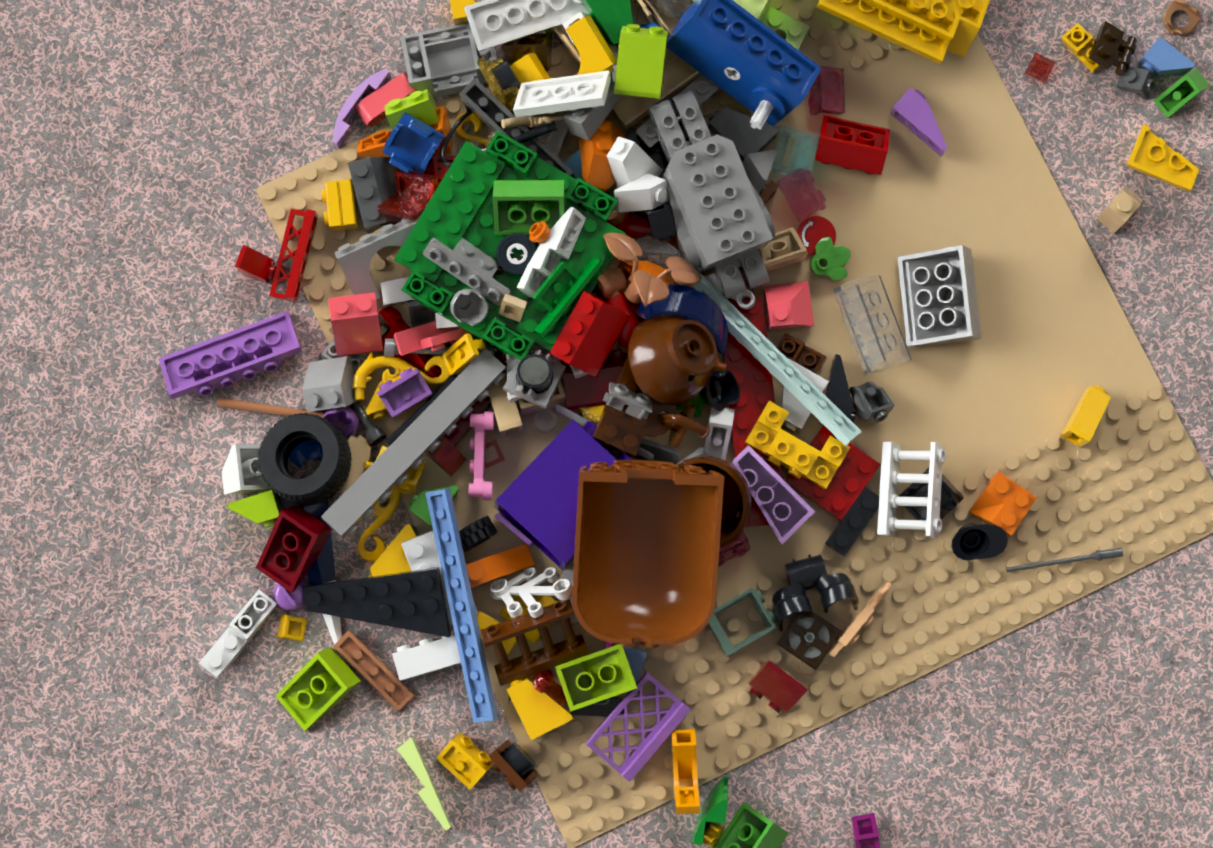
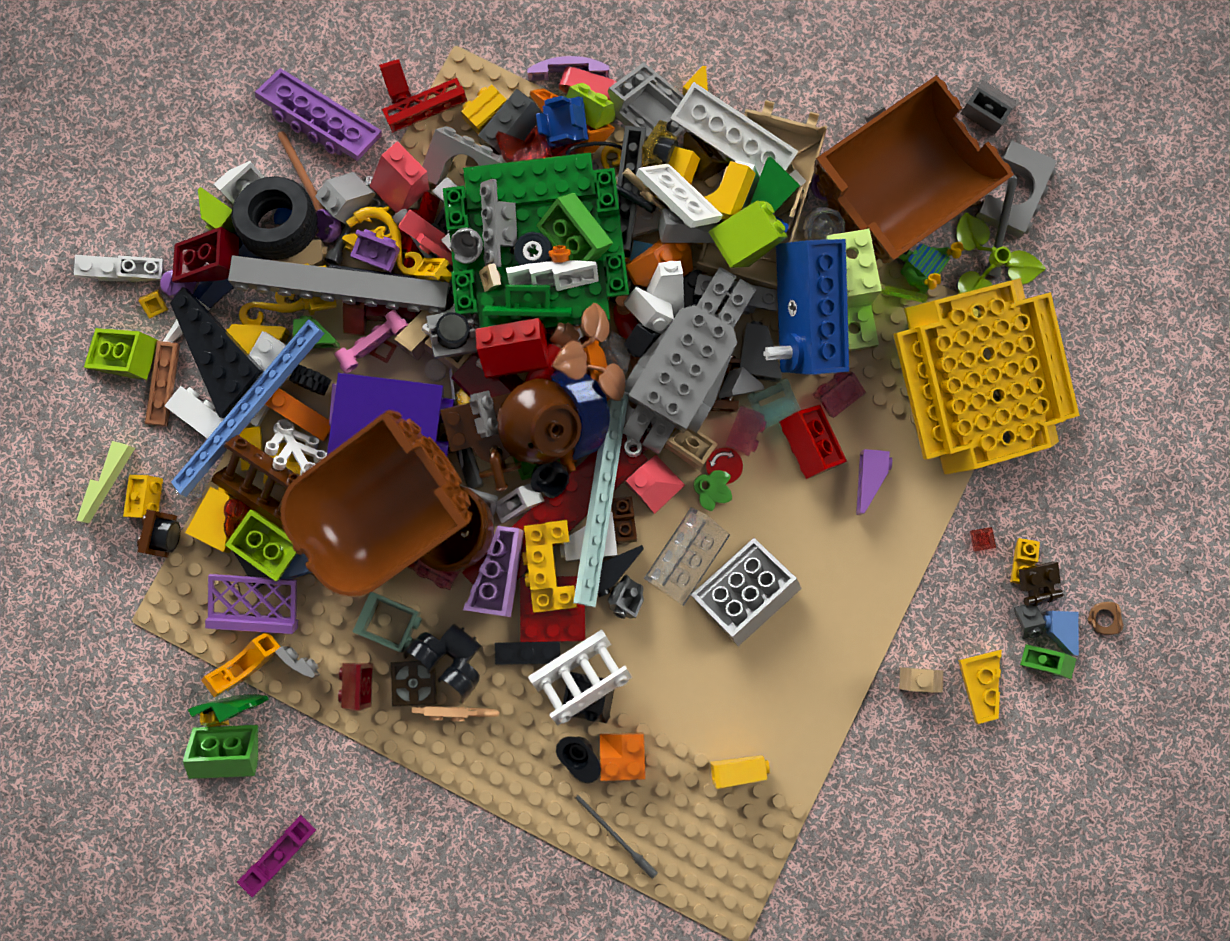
camera: 50 degrees right, 0 degrees up
none -> light grey slope [275,646,320,678]

